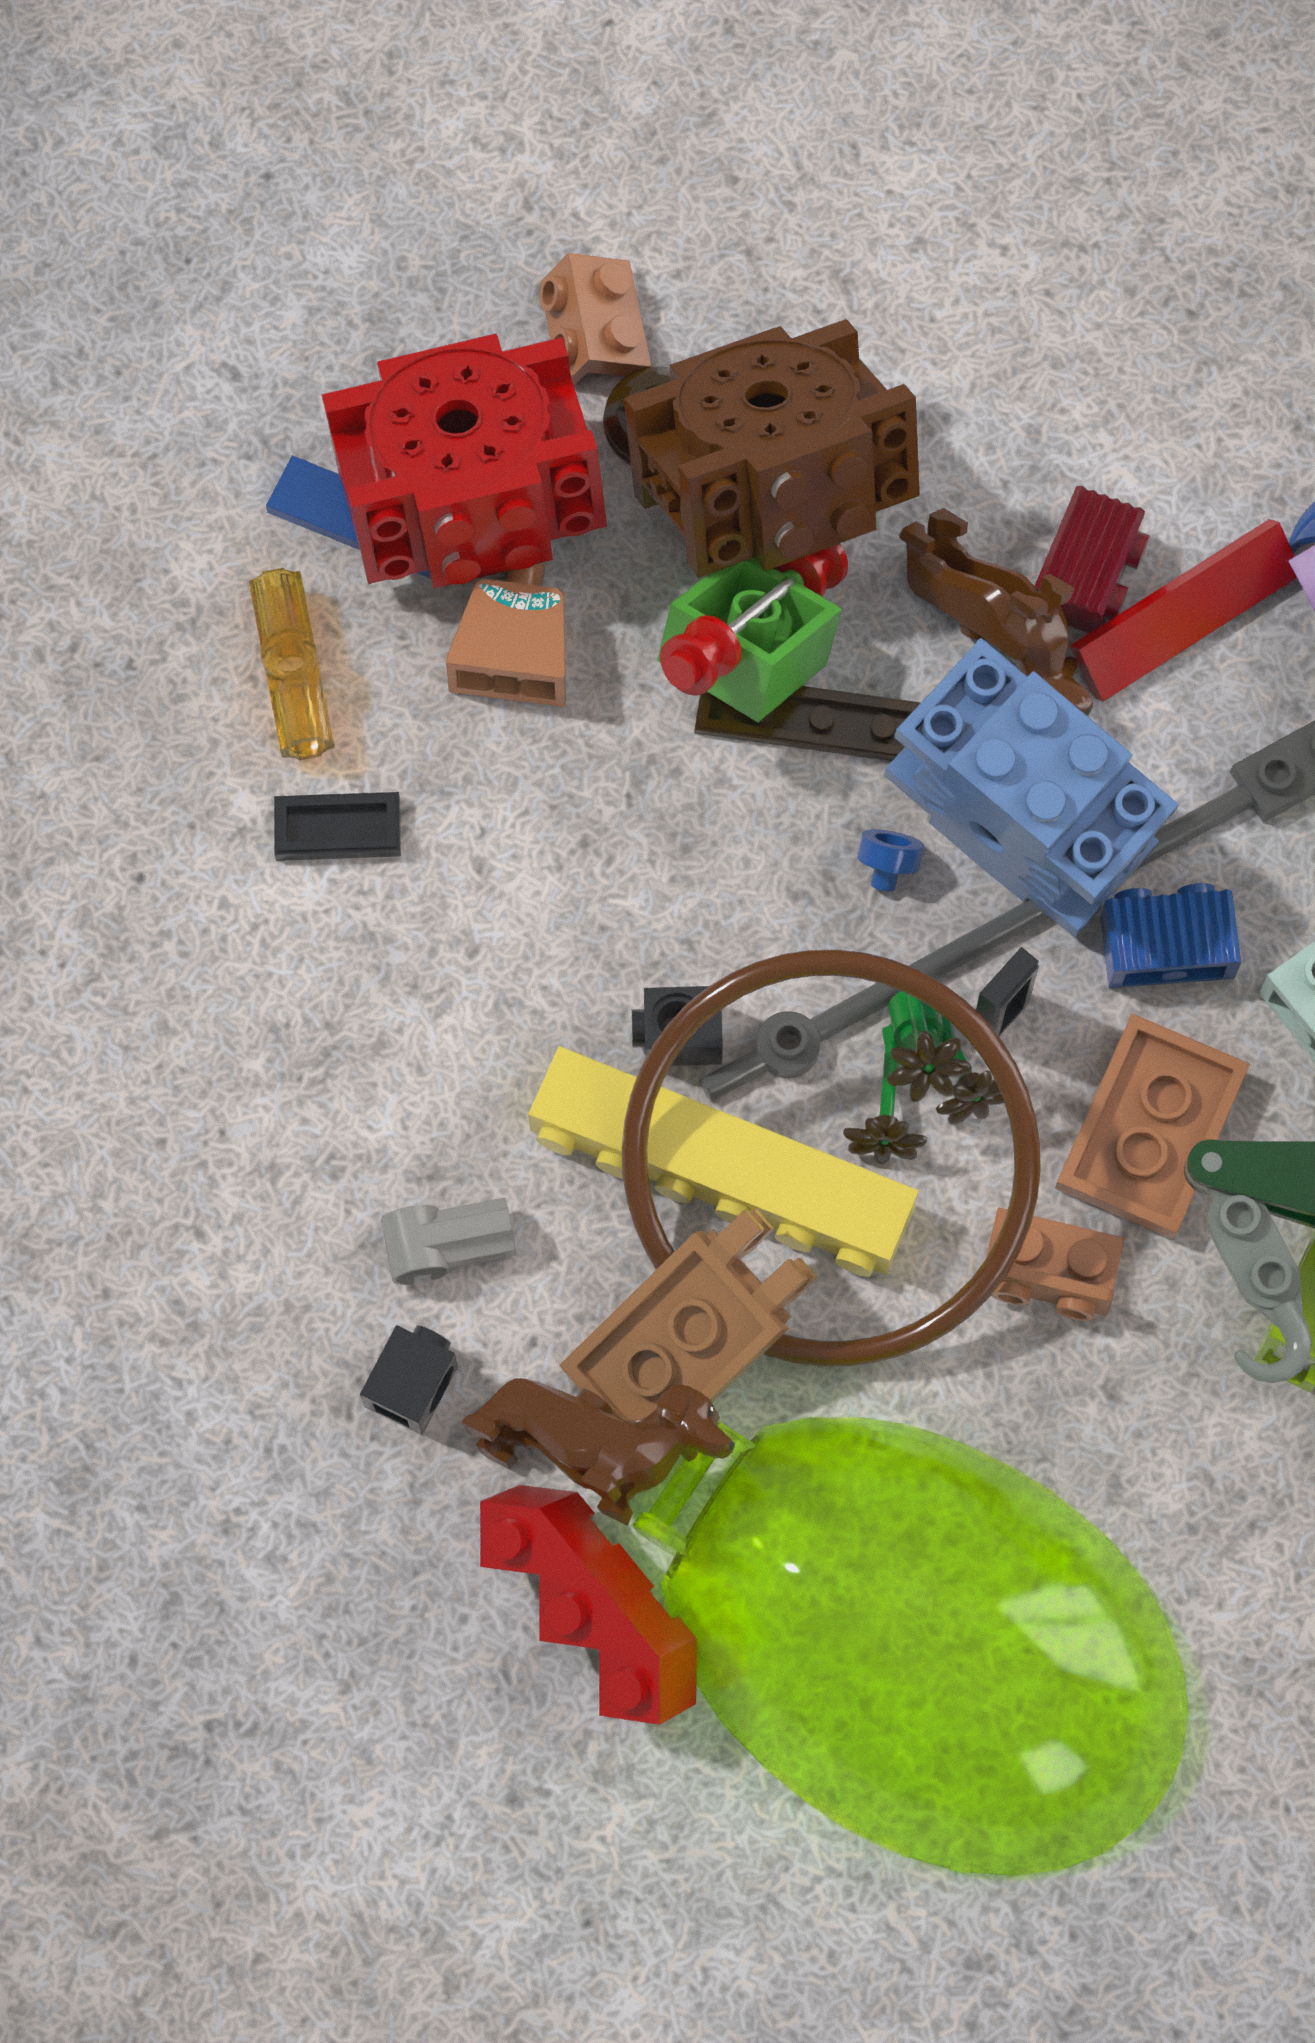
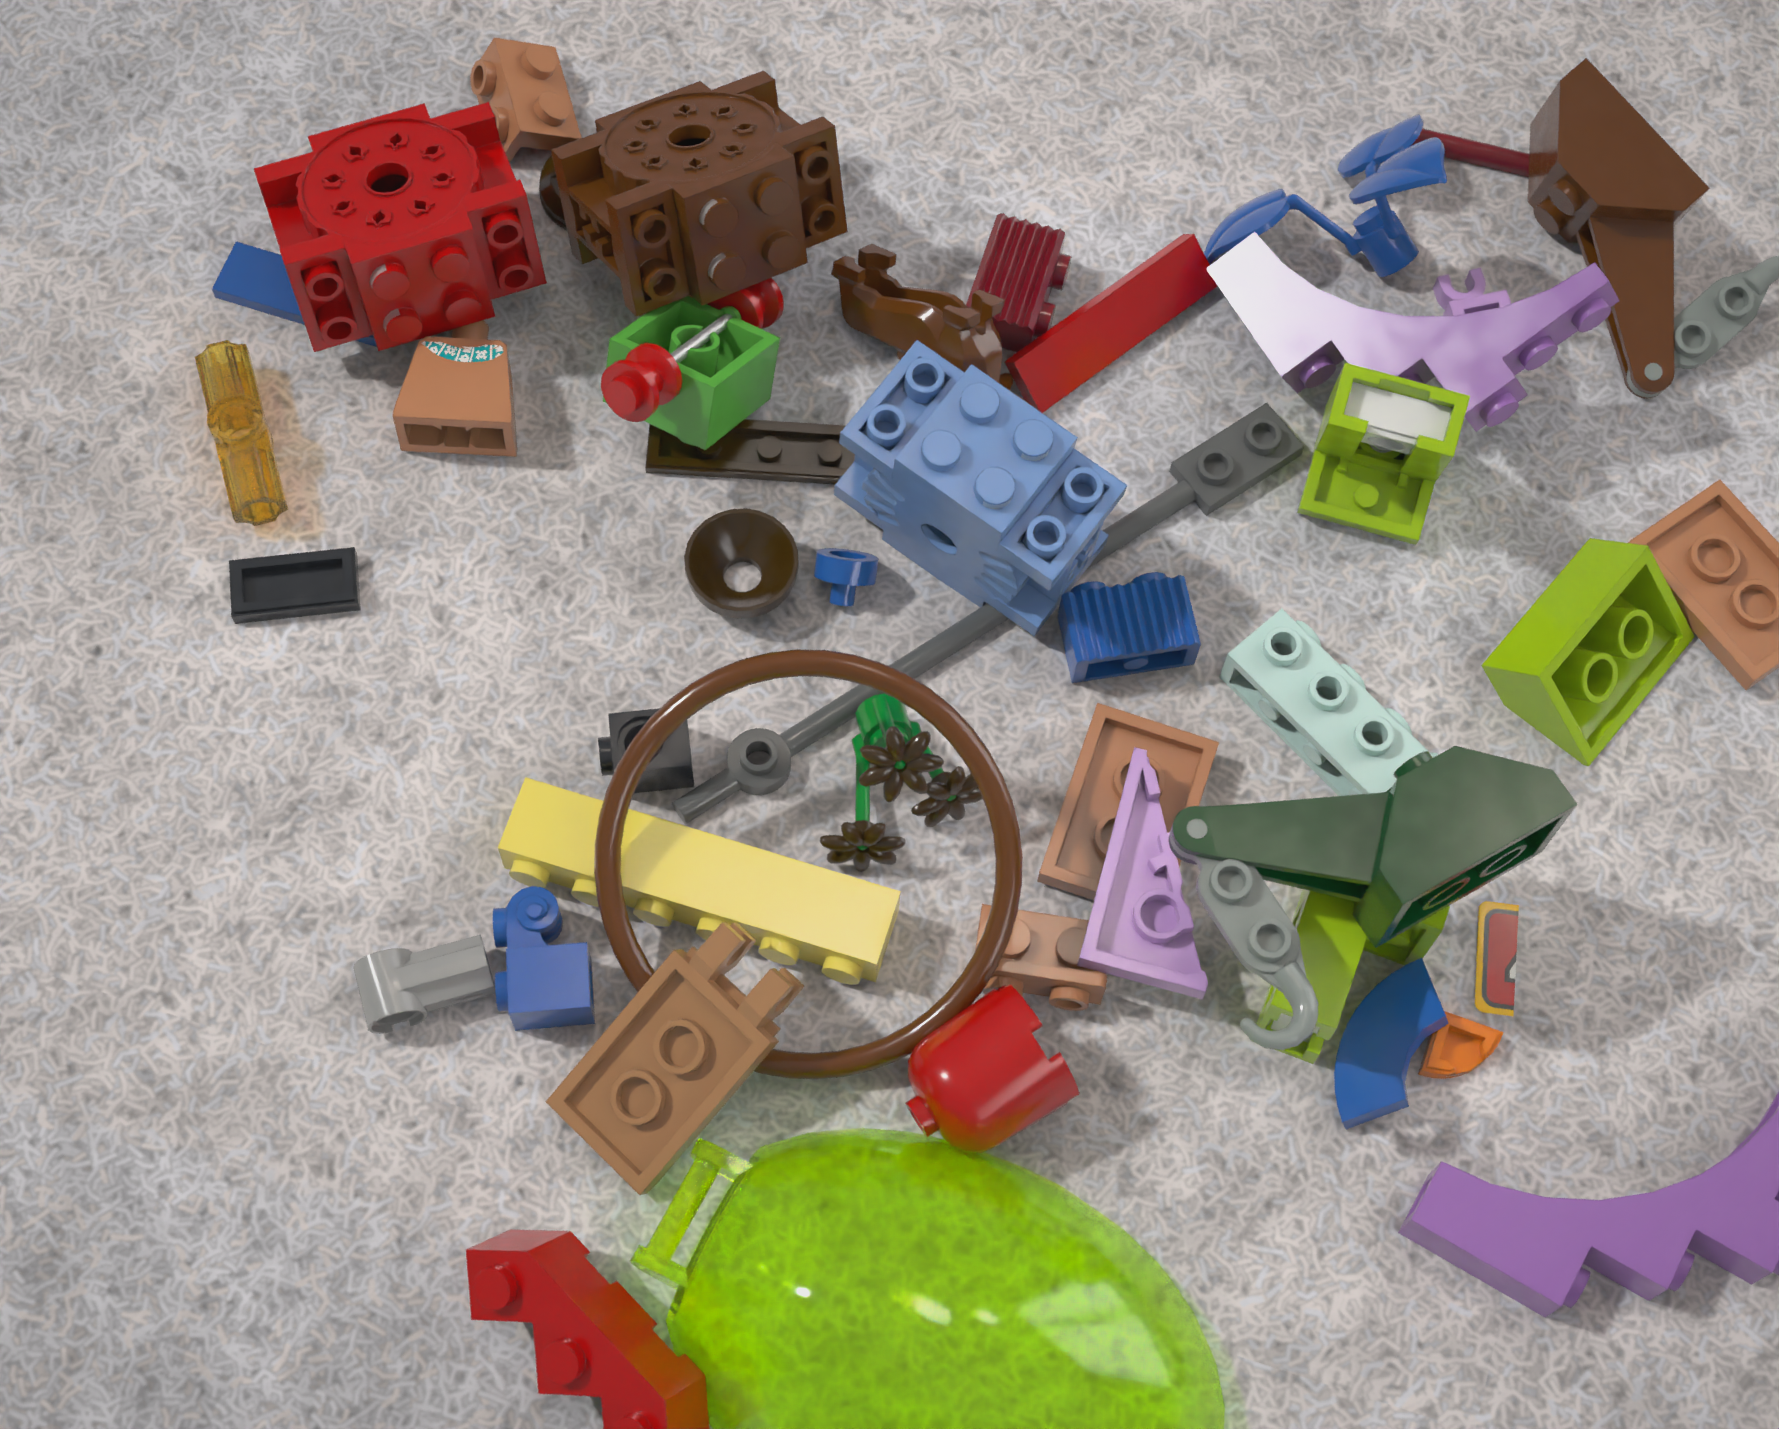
camera: 10 degrees left, 5 degrees down
black brick [360,1325,458,1435] -> none
reddish brown animal [461,1378,735,1526] -> none
black tile [976,947,1039,1037] -> none
none -> blue brick [493,886,595,1031]
none -> dark brown piece [684,508,799,619]
none -> red cylinder [905,984,1080,1153]
none -> lavender wing [1077,747,1208,999]

